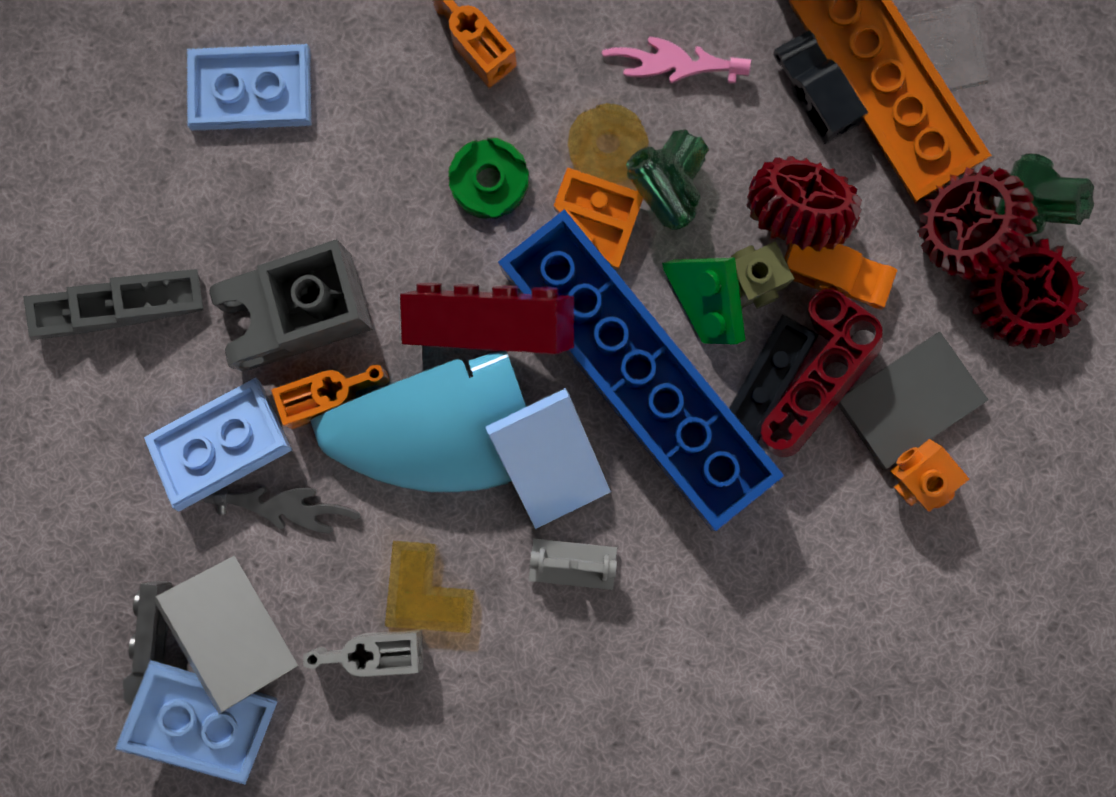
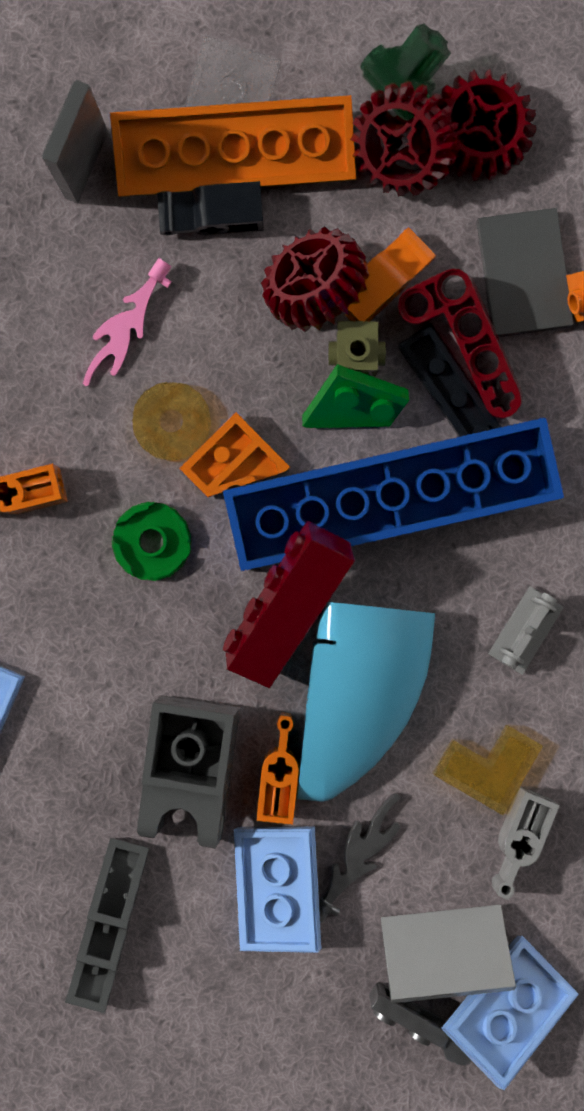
camera: 65 degrees left, 5 degrees up
light blue tile [485,389,611,529] -> none
clear green piece [626,129,709,230] -> none

